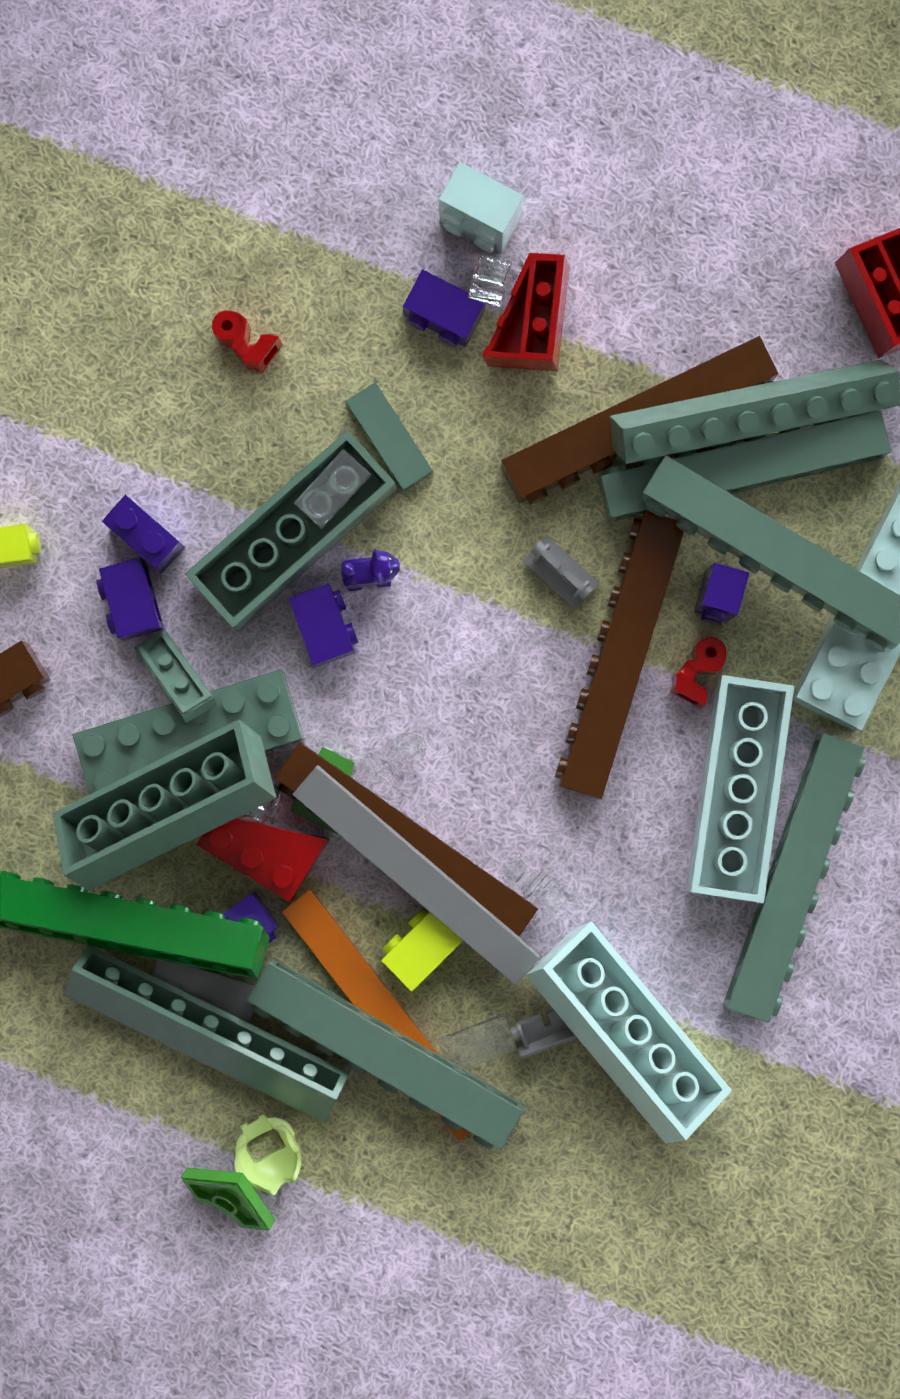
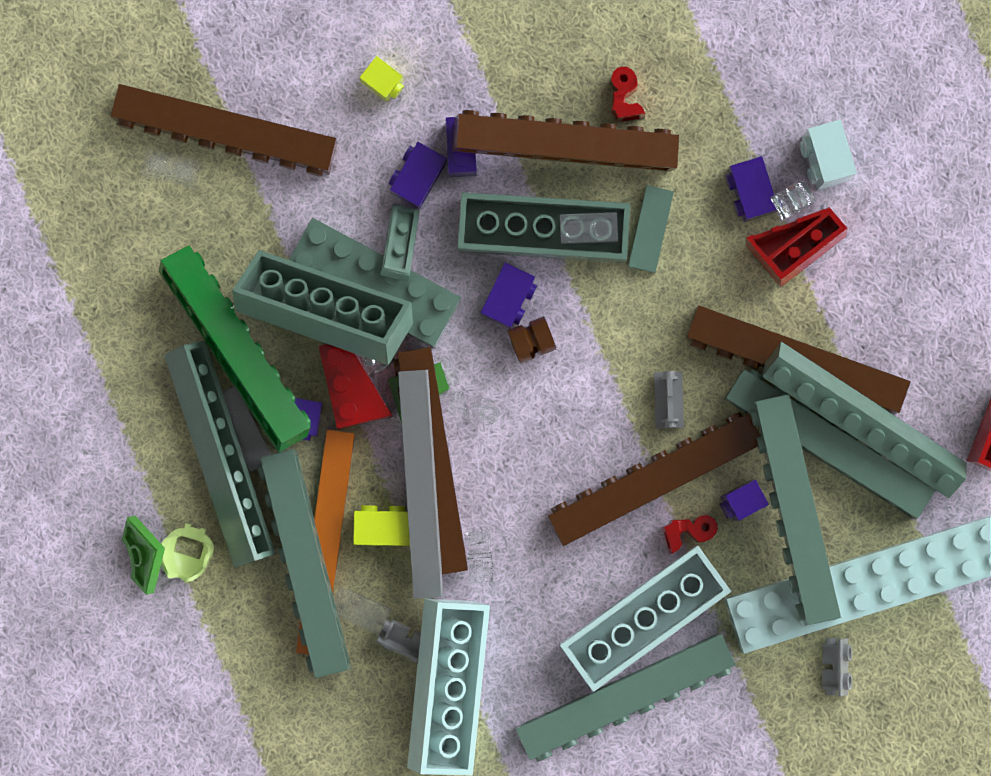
camera: 40 degrees right, 0 degrees up
dark purple animal [341,549,400,592] -> none
none -> reddish brown brick [452,110,679,172]
none -> reddish brown wheel [507,316,557,364]

